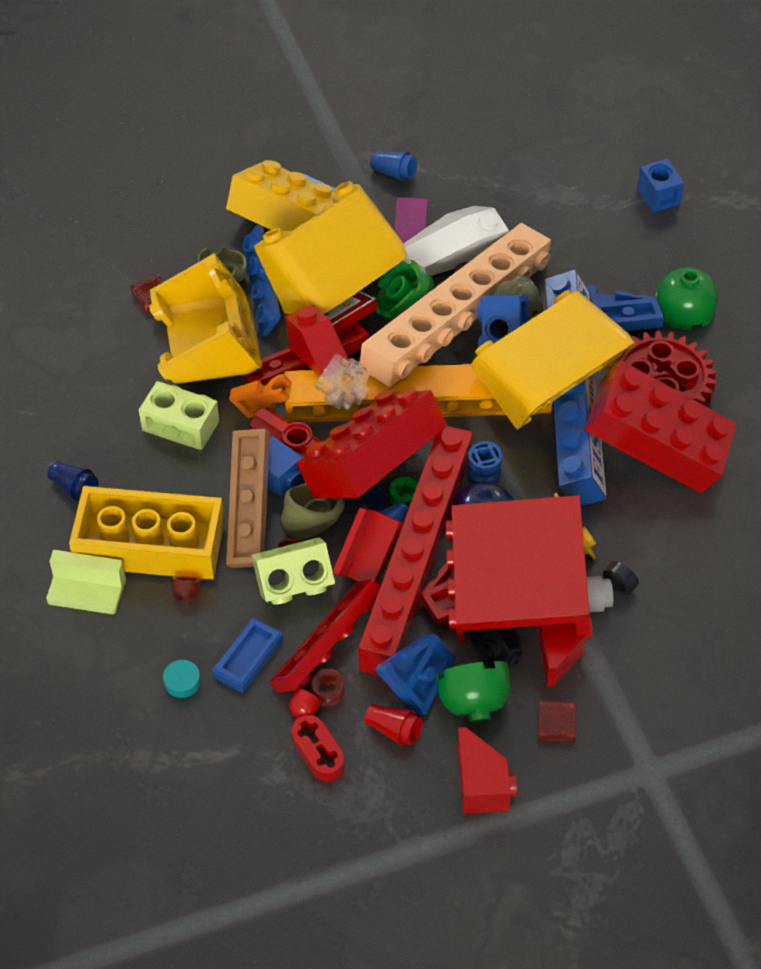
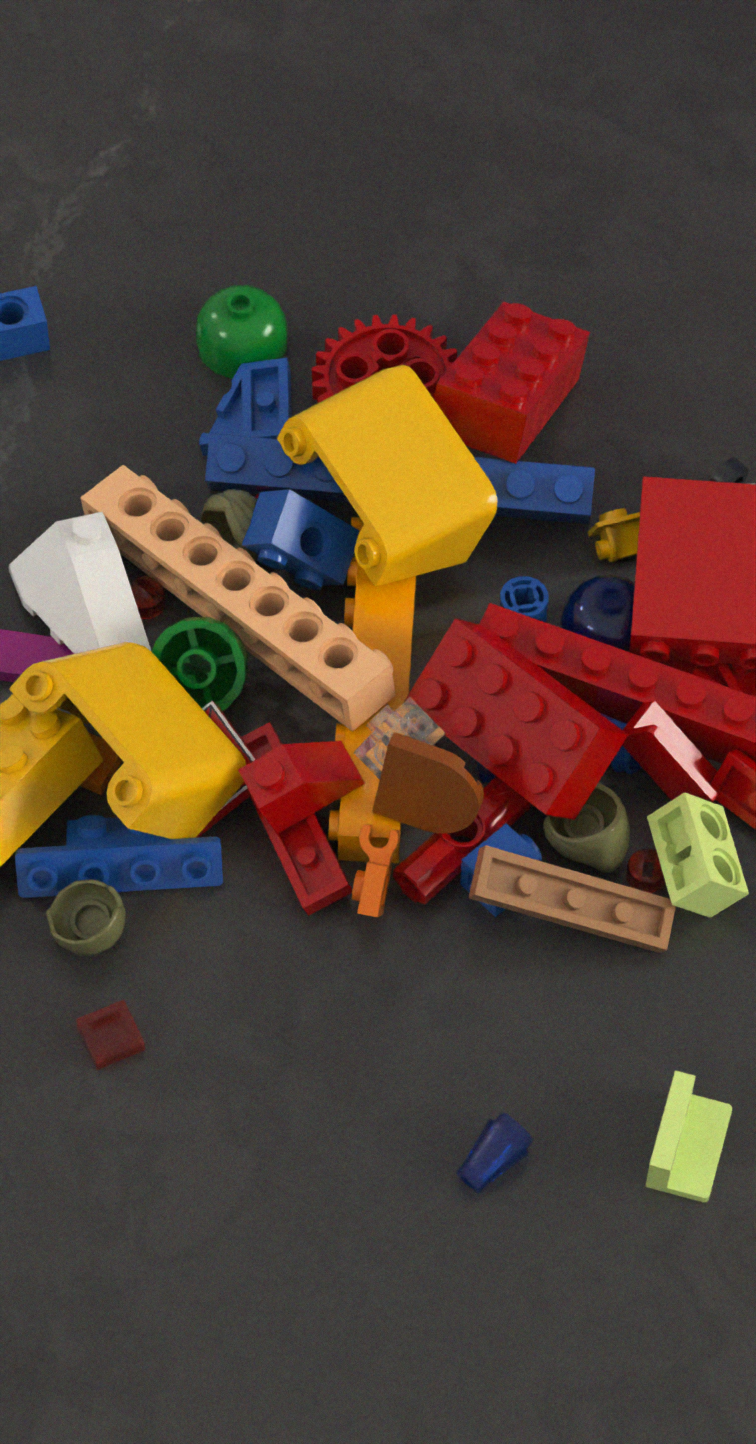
camera: 85 degrees left, 5 degrees up
yellow brick [69,486,225,580] -> none
yellowish green brick [139,381,219,451] -> none
yellow windscreen [149,253,262,384] -> none
clear red hinge [172,576,201,603] -> none
none -> dark orange tile [372,732,484,833]

